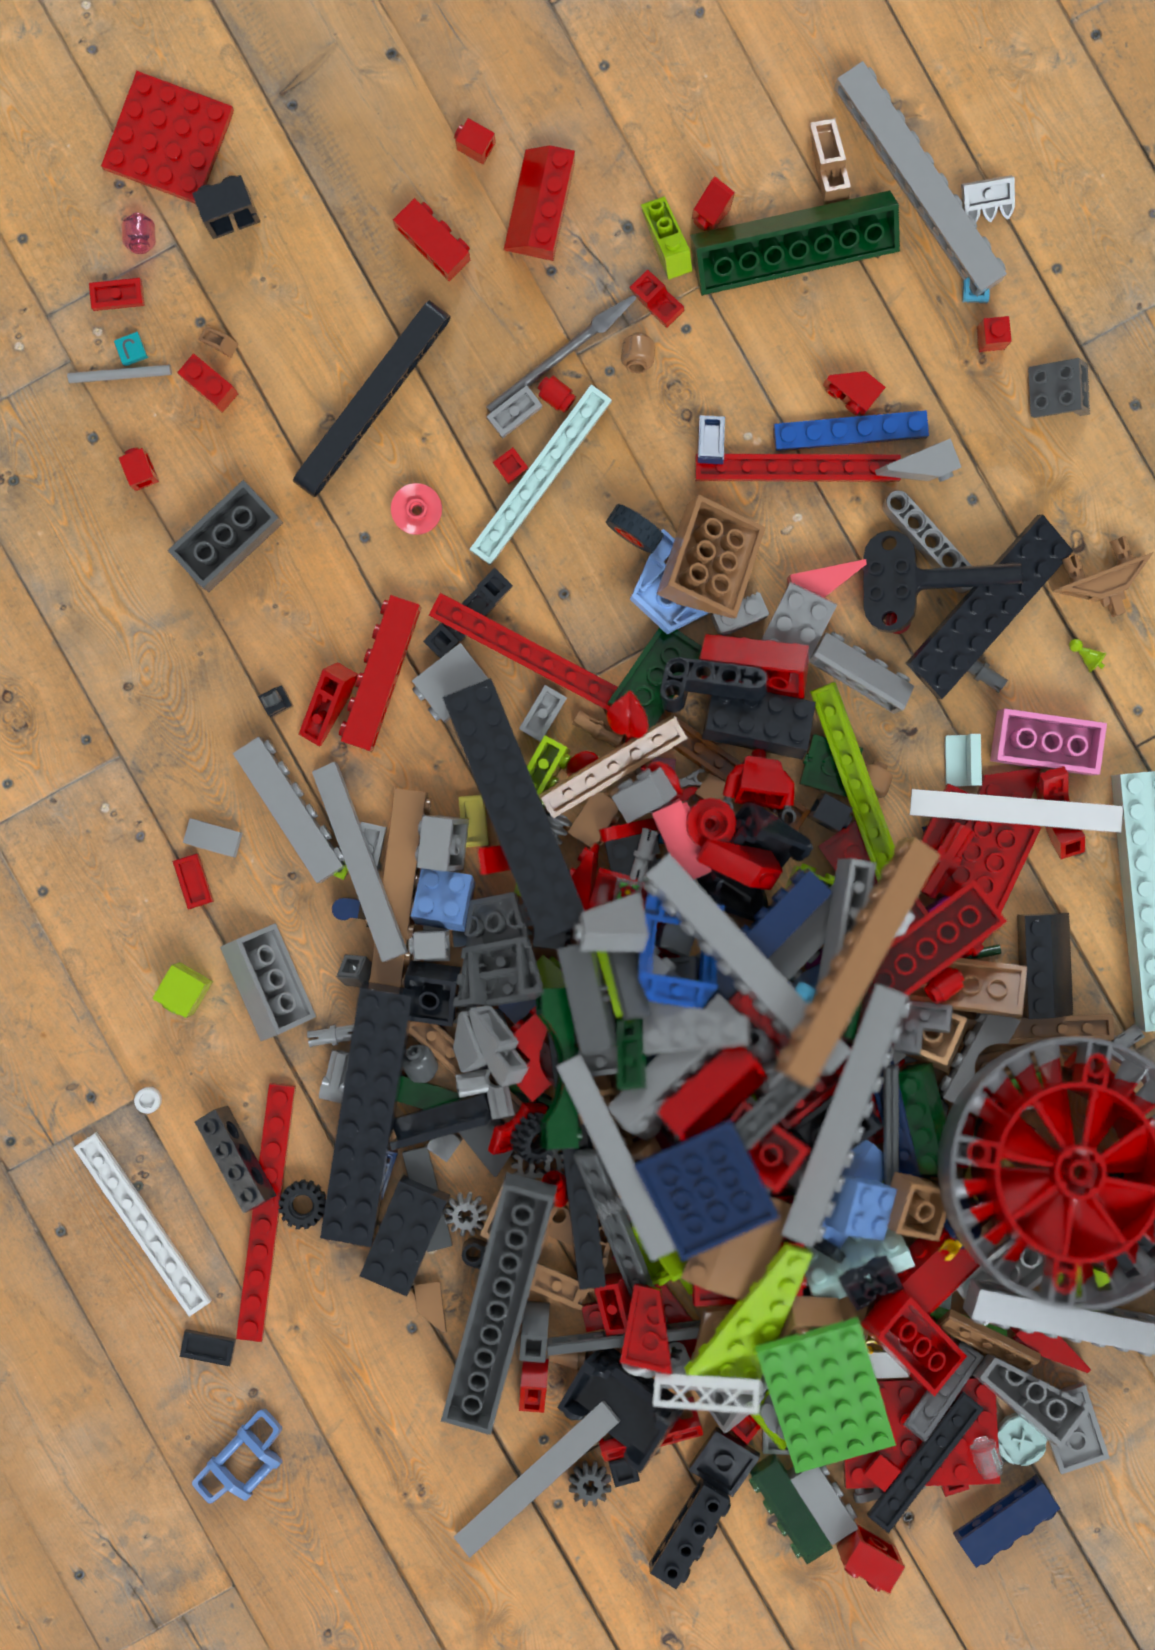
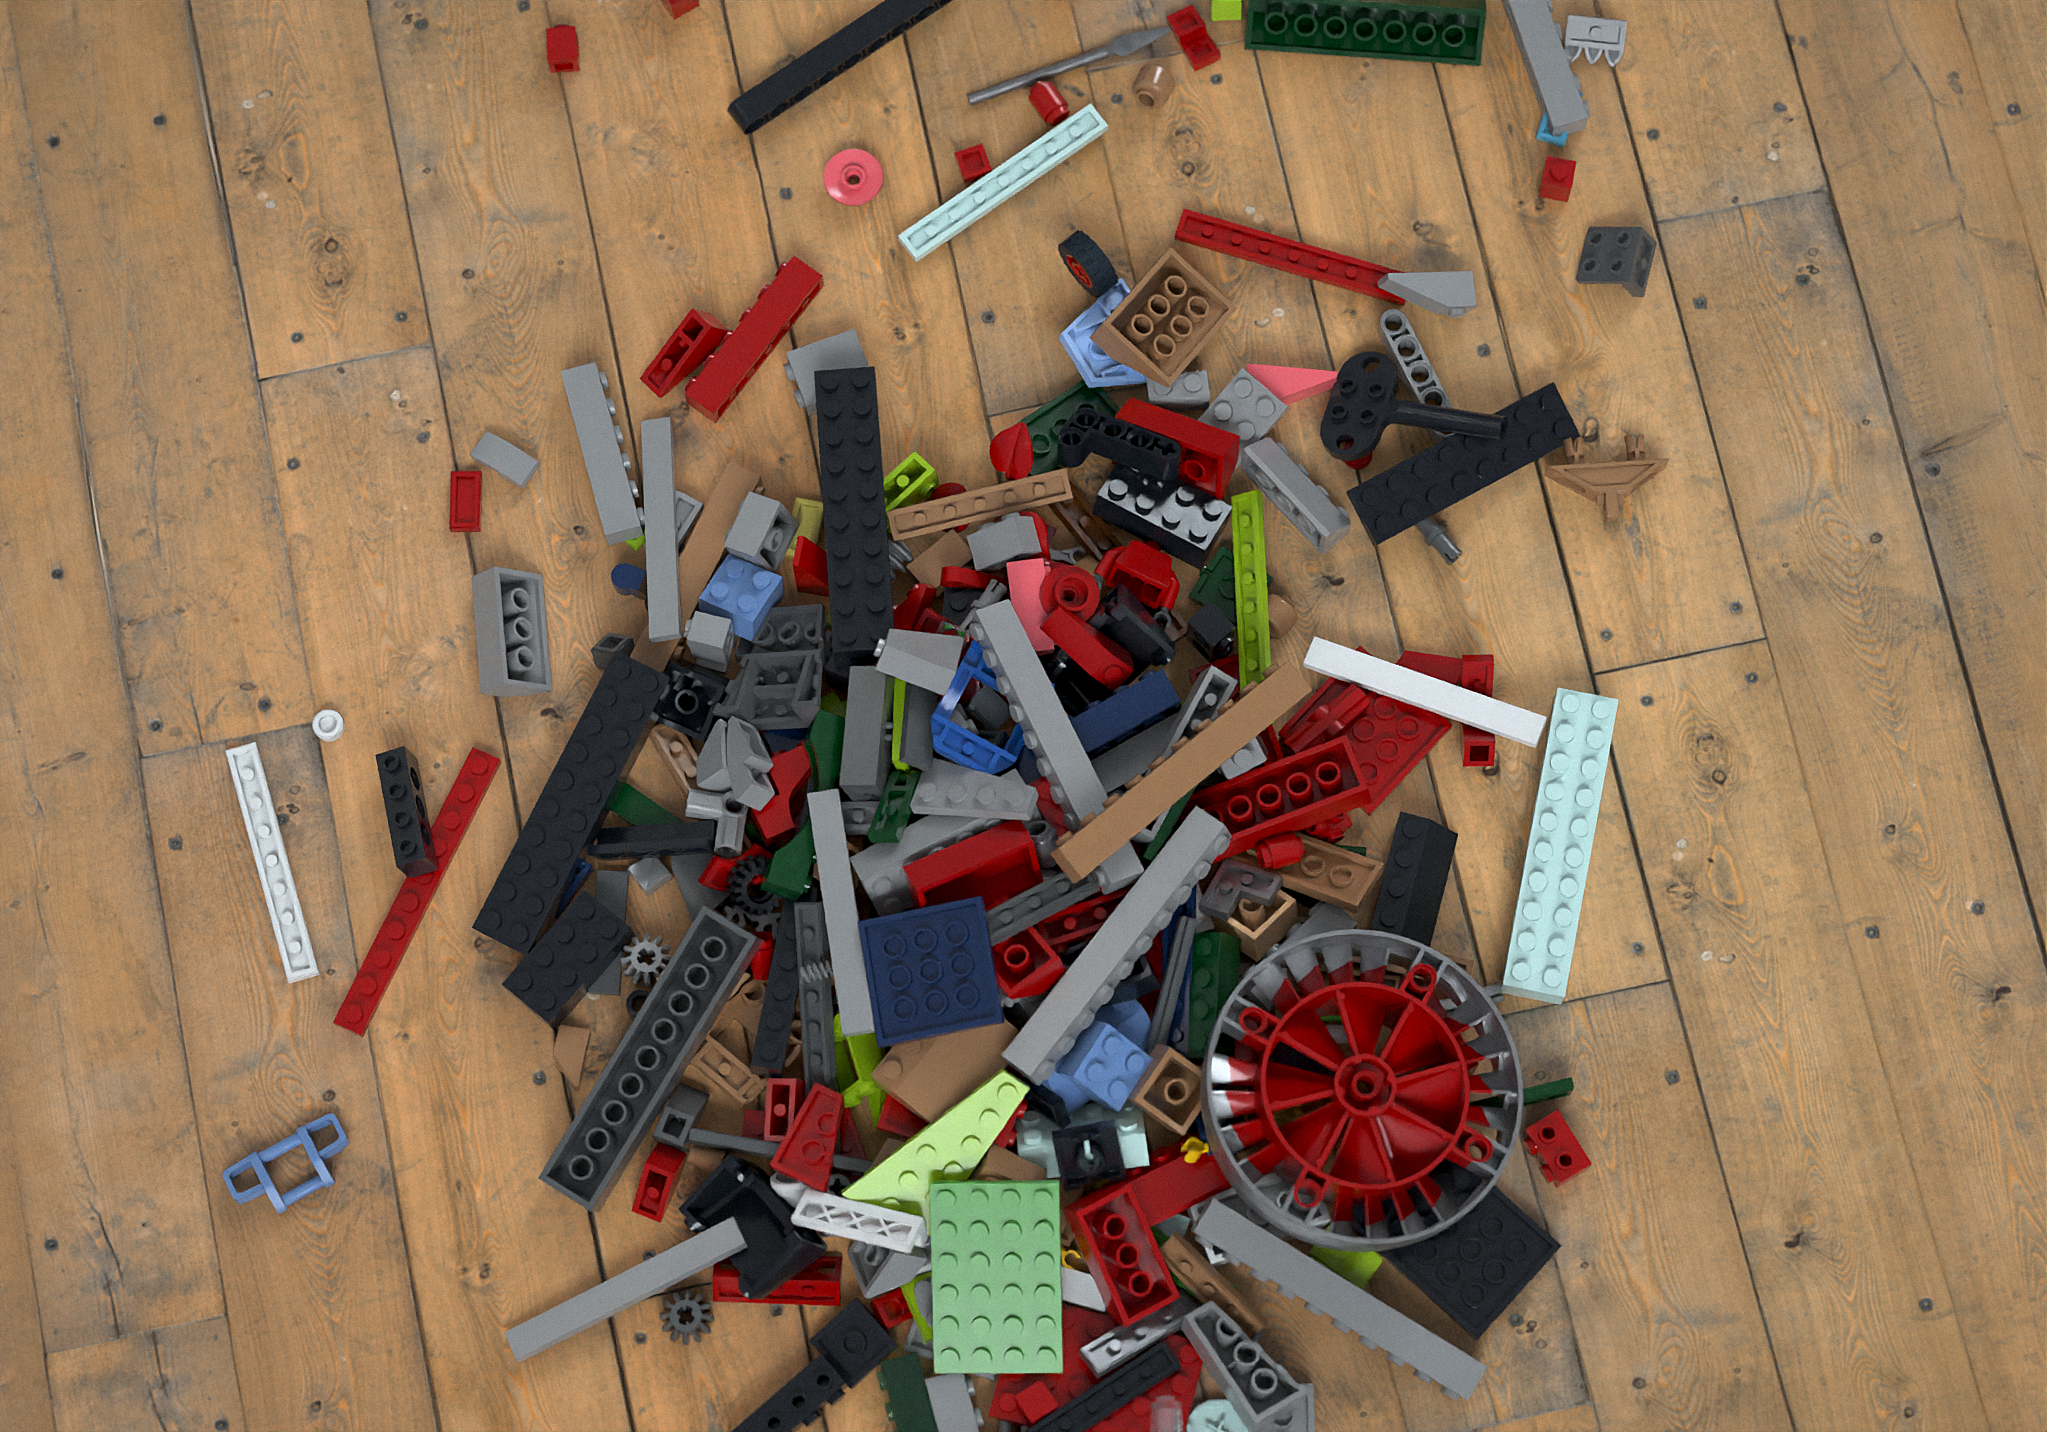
camera: 25 degrees right, 15 degrees down
lime head [152,962,213,1018] -> none
dark grey brick [167,480,283,592] -> none
black tile [179,1329,236,1367] -> none
black piece [258,685,293,718] -> none
black tyre [278,1179,326,1230] -> none
light grey pin [307,1024,354,1047] -> none
light grey piece [319,1050,349,1103] -> none
dark grey head [403,1044,438,1083] -> none
black slope [423,568,513,658] -> none
red plate [428,593,618,710] -> none
light grey plate [486,385,543,439] -> none
light grey plate [519,685,567,742] -> none
medium nougat pin [572,710,625,748] -> none
black tile [609,1457,640,1488] -> none
tile [698,415,725,464] -> none
blue plate [773,410,929,451] -> none
red slope [823,371,886,416] -> none
light aqua panel [945,734,982,786] -> none
bright pink brick [990,709,1107,776] -> none
red slope [1010,1326,1091,1373] -> none
lime piece [1069,639,1106,673] -> none

